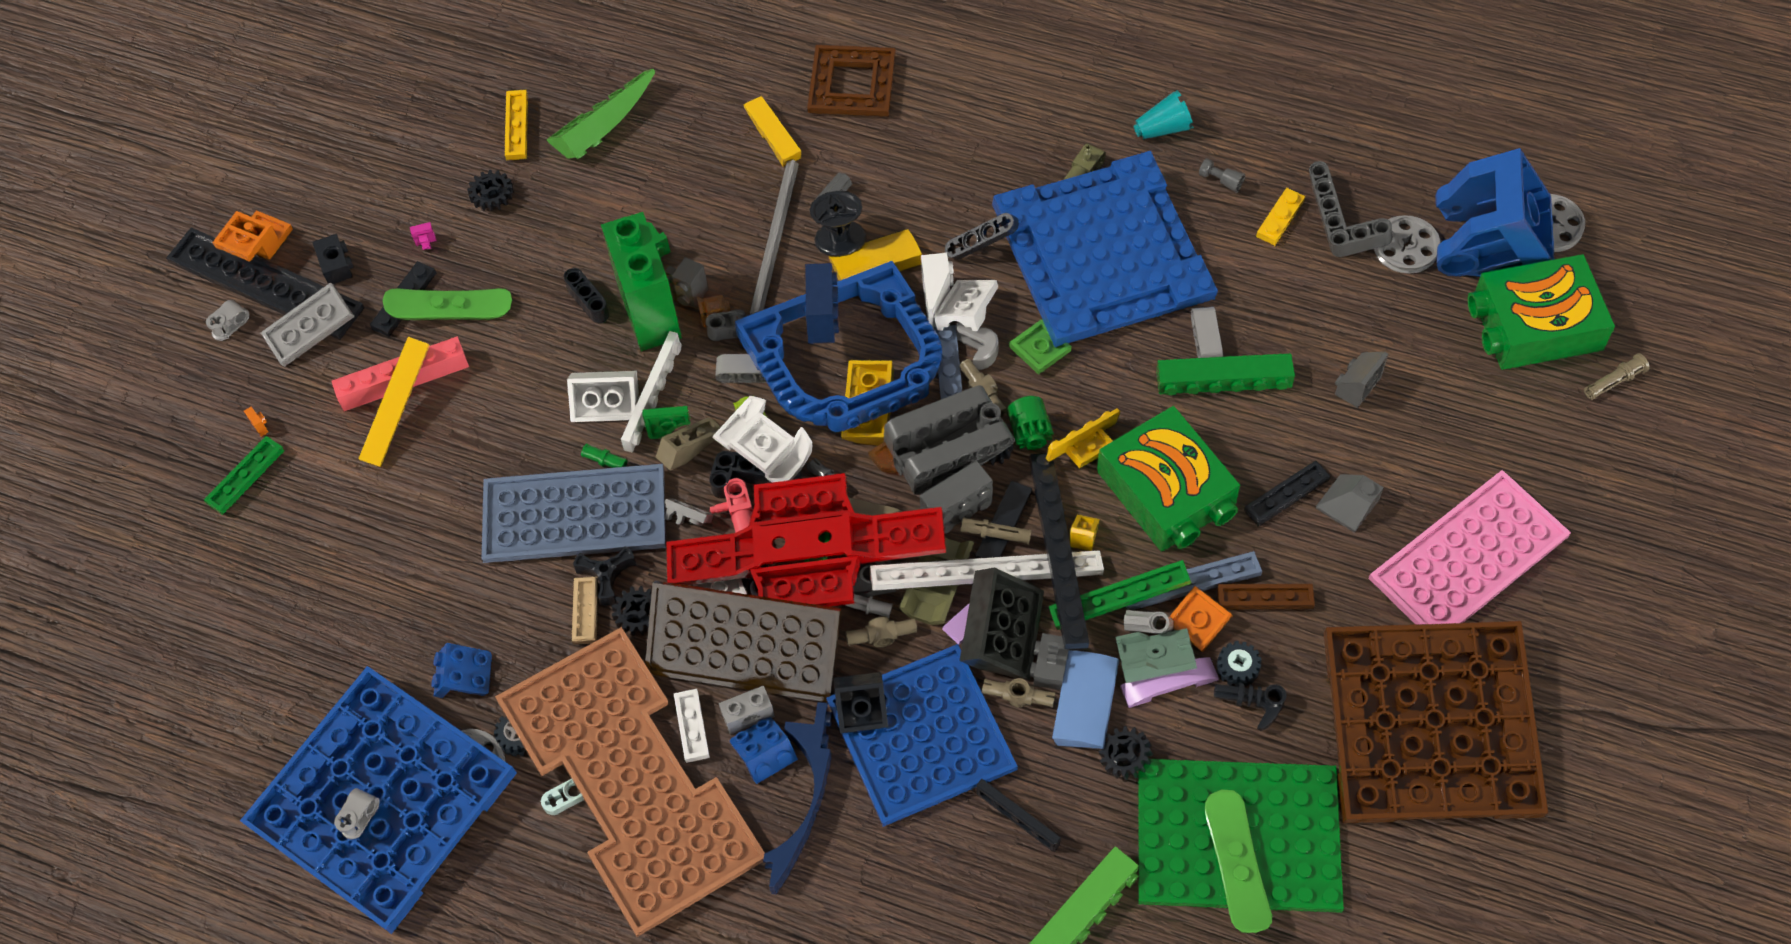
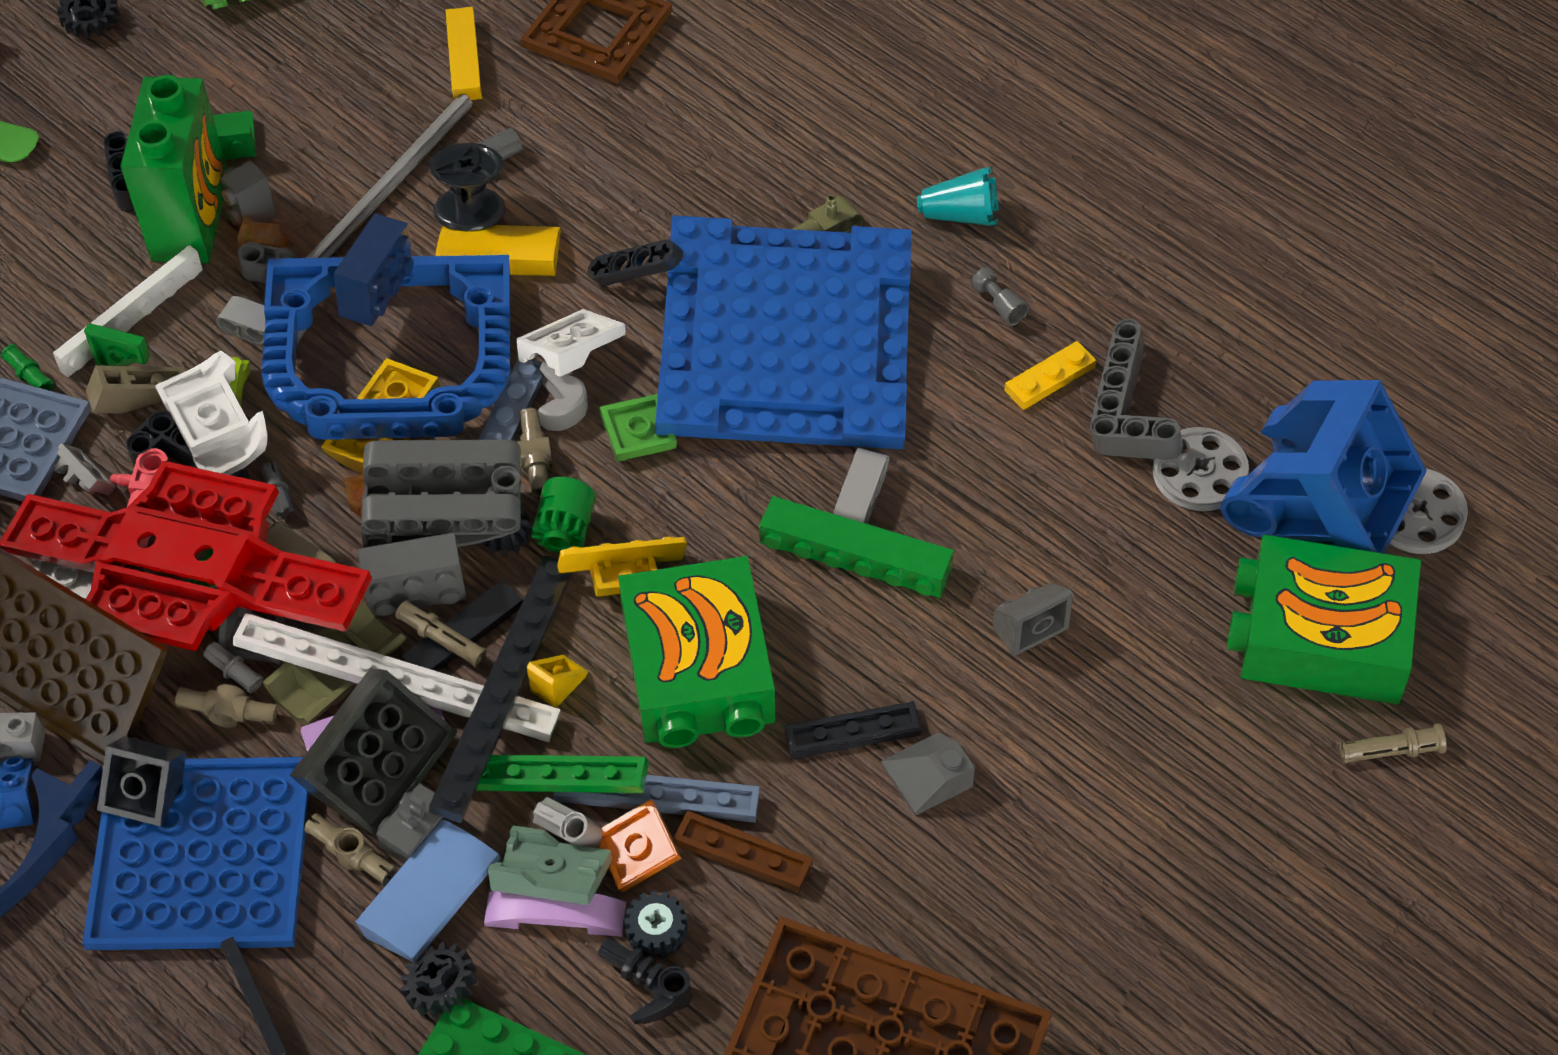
camera: 20 degrees right, 5 degrees down
white slope [567,371,639,422] -> none
white slope [921,253,954,329] -> none
bright pink plate [1368,470,1571,624] -> none

